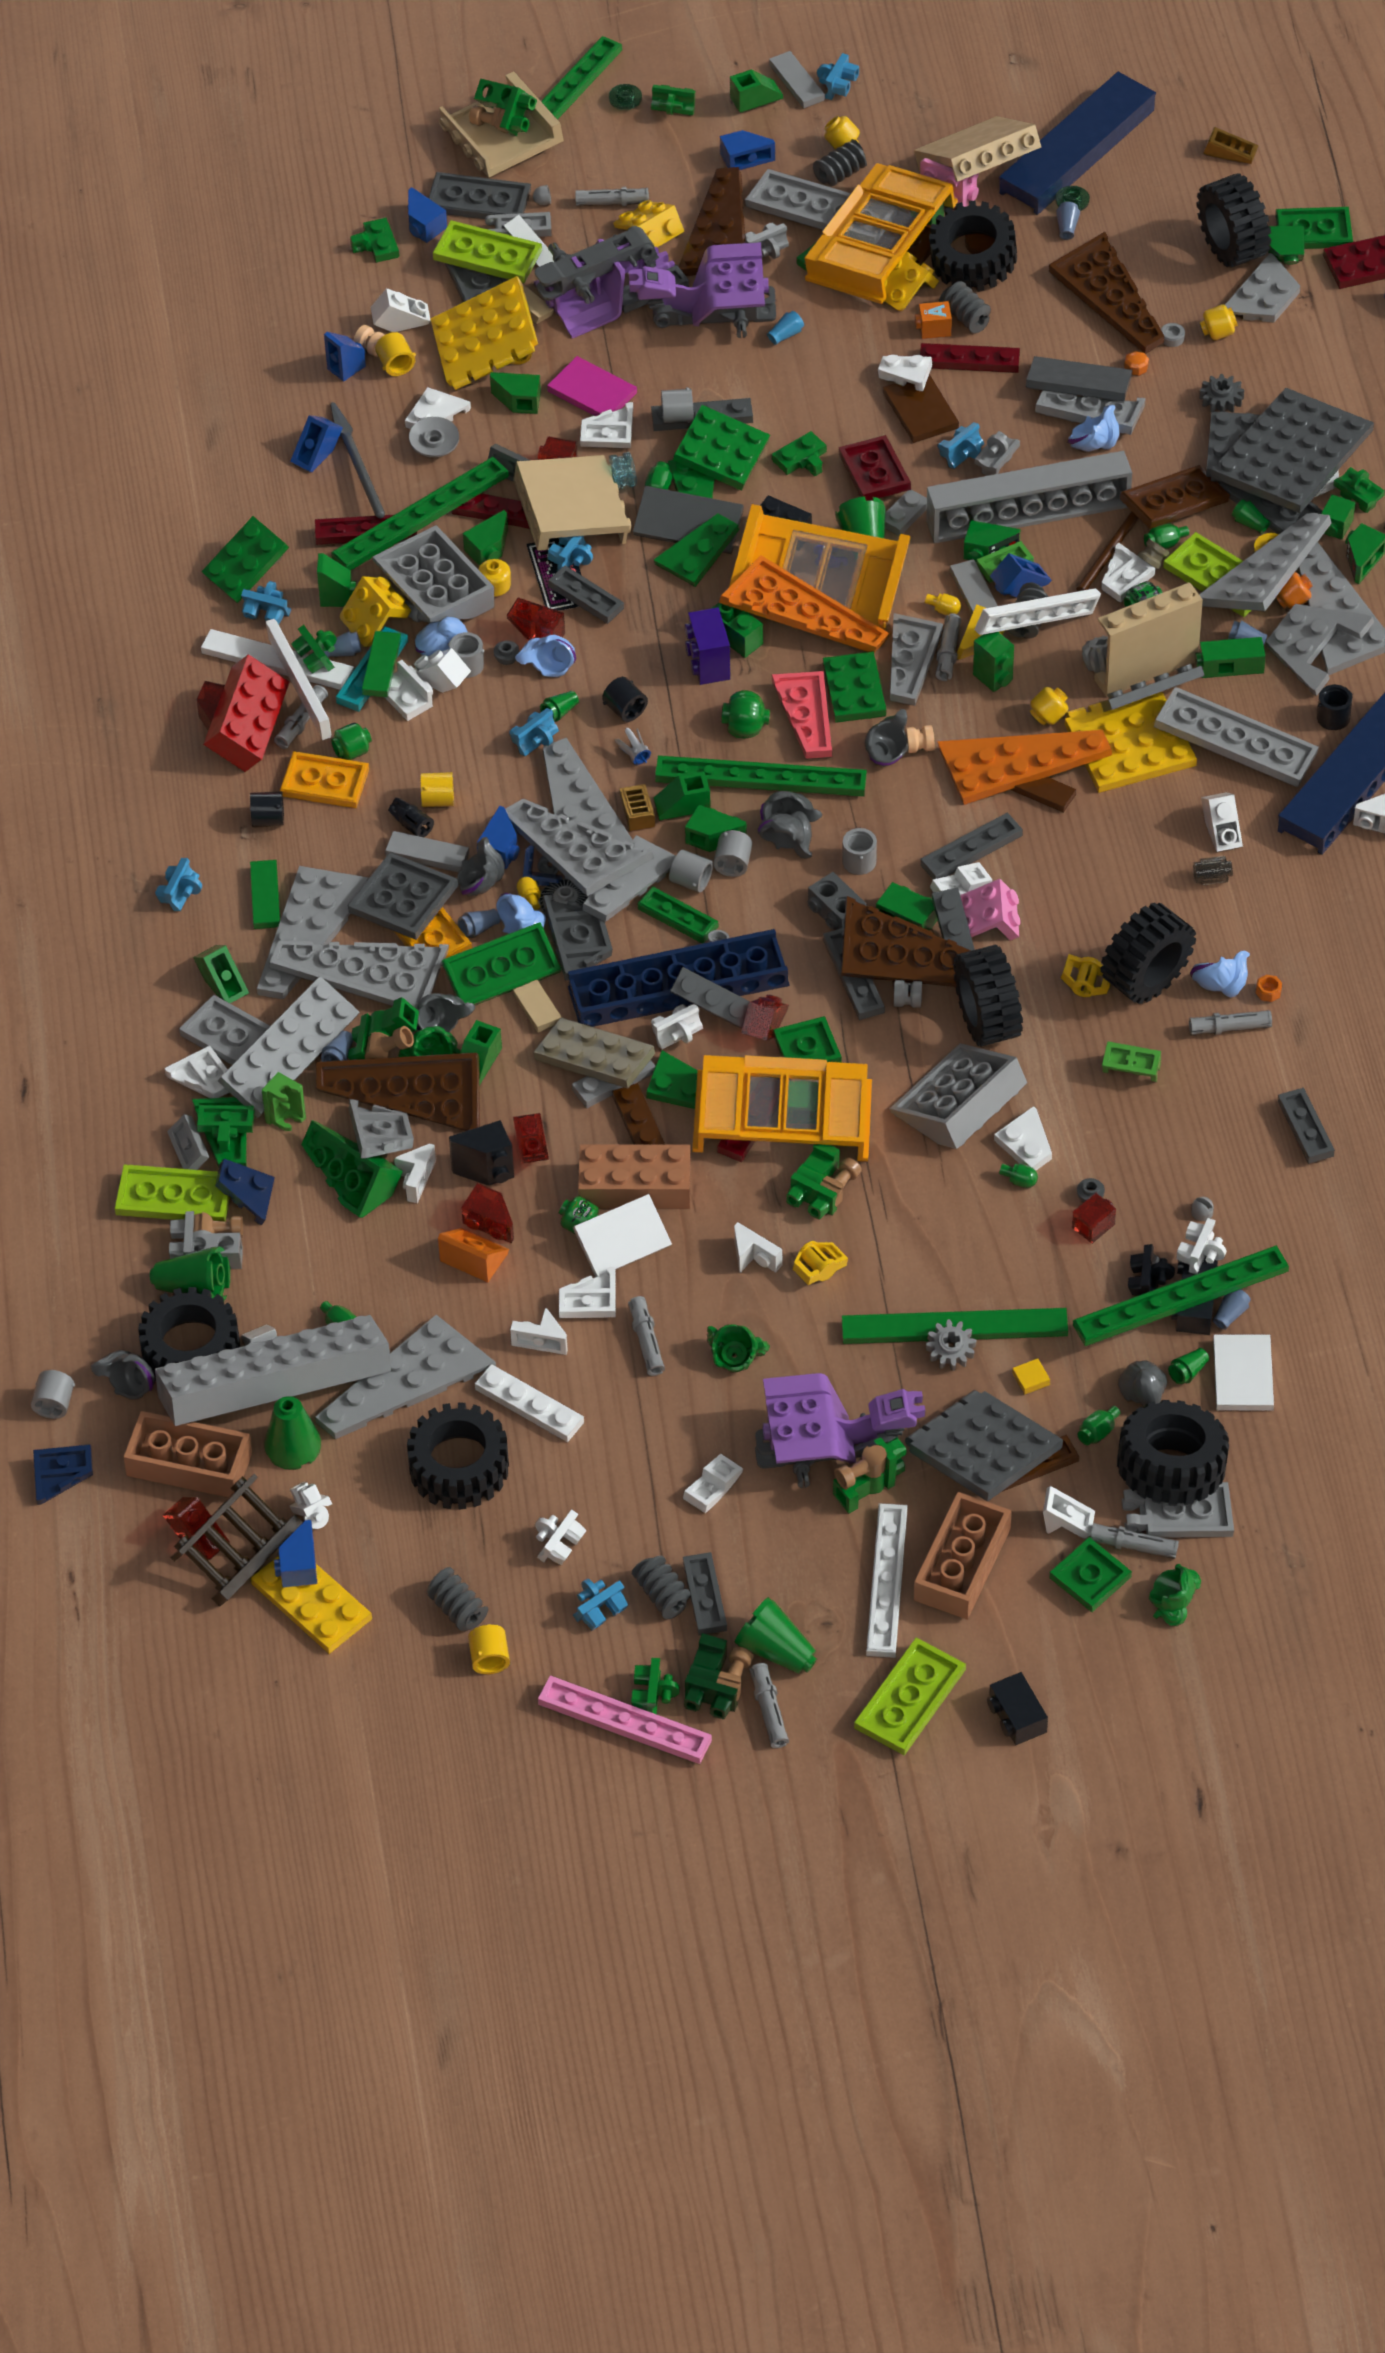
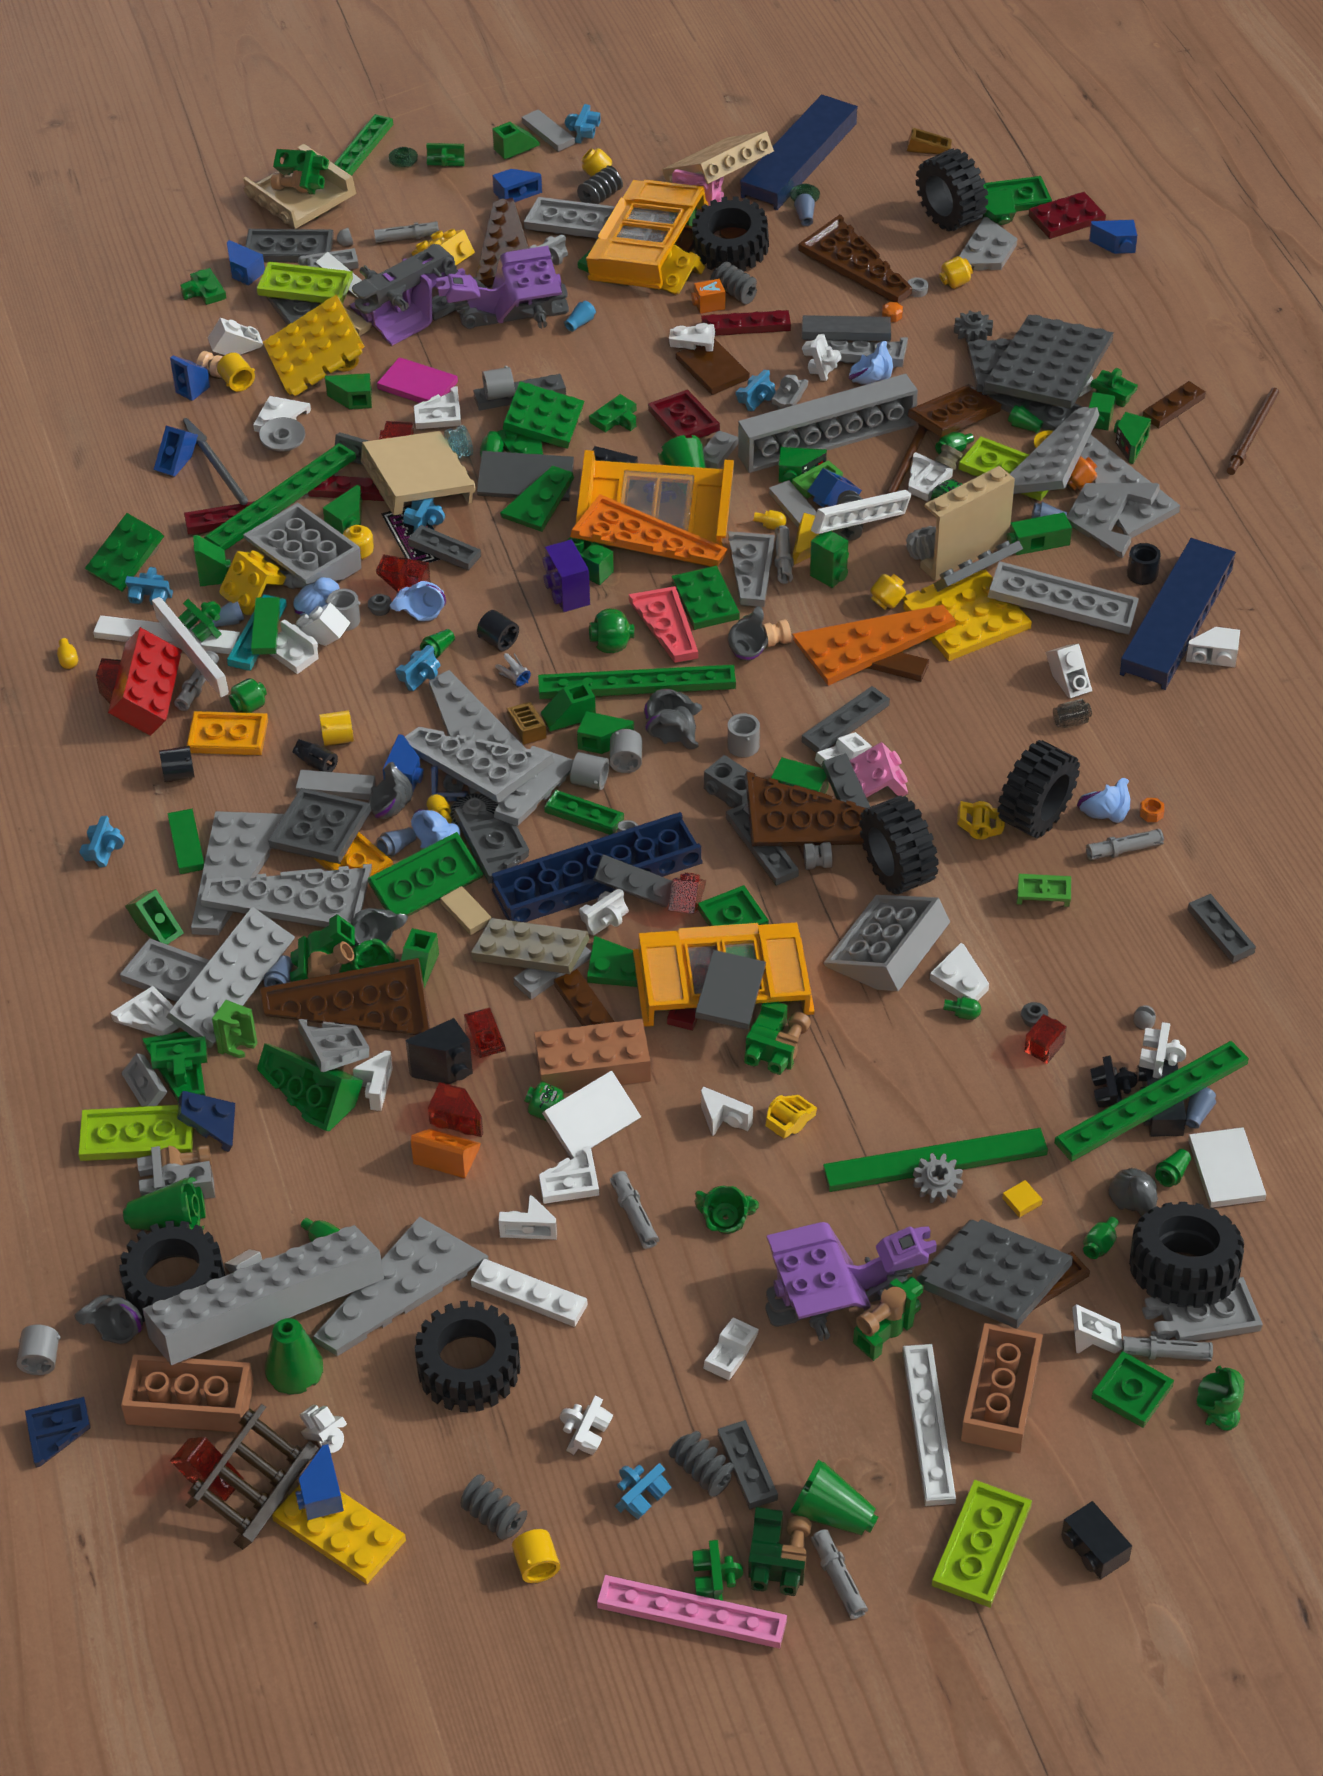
camera: 10 degrees left, 5 degrees down
none -> yellow cylinder [57,638,78,669]
none -> dark grey tile [695,950,766,1030]
none -> white hips [802,334,841,381]

